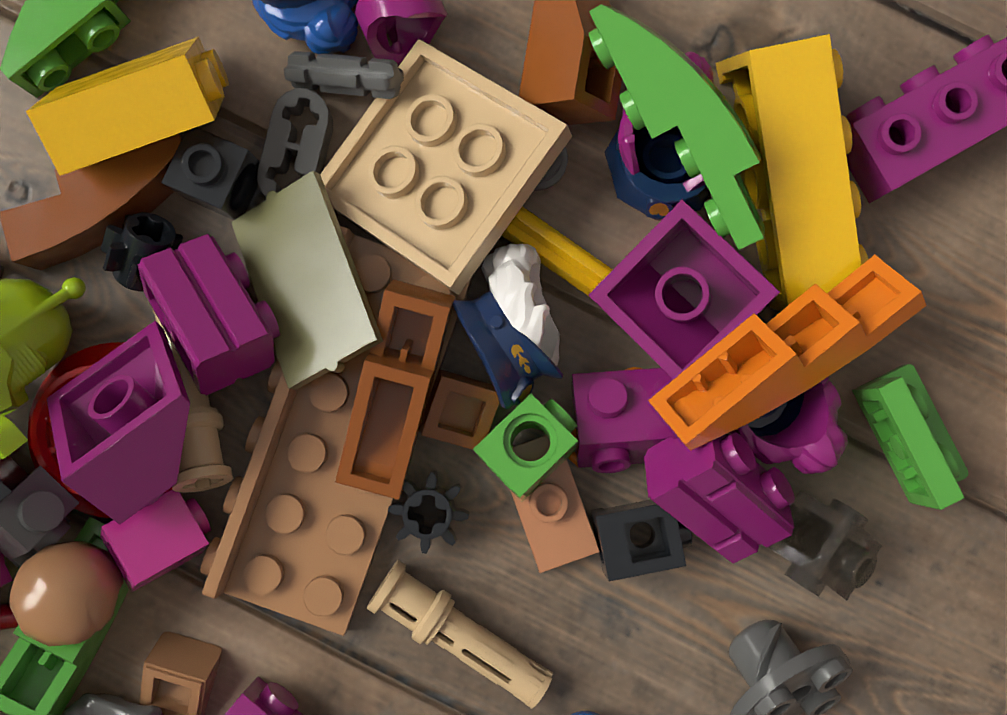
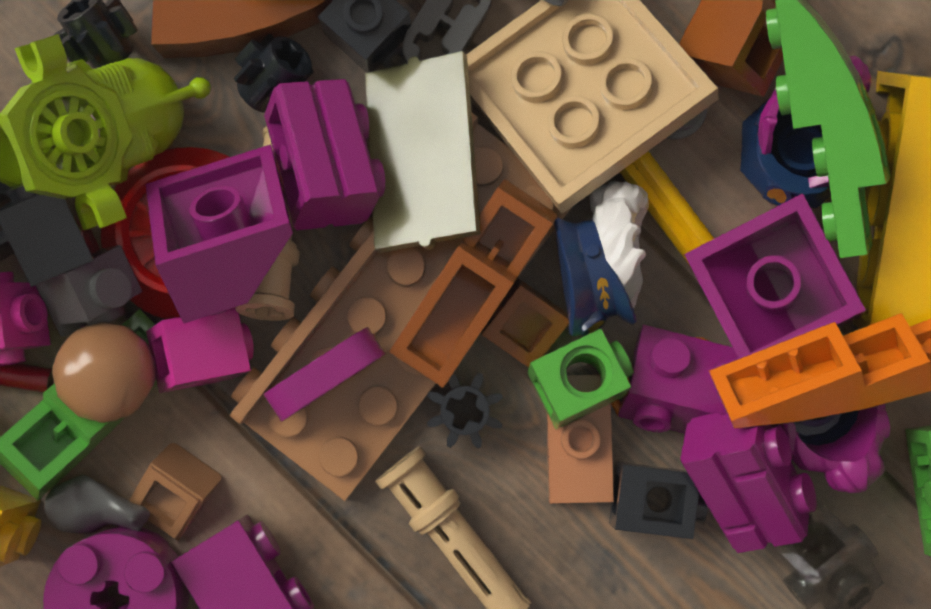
camera: 10 degrees right, 0 degrees up
none -> magenta beam [264,327,386,422]

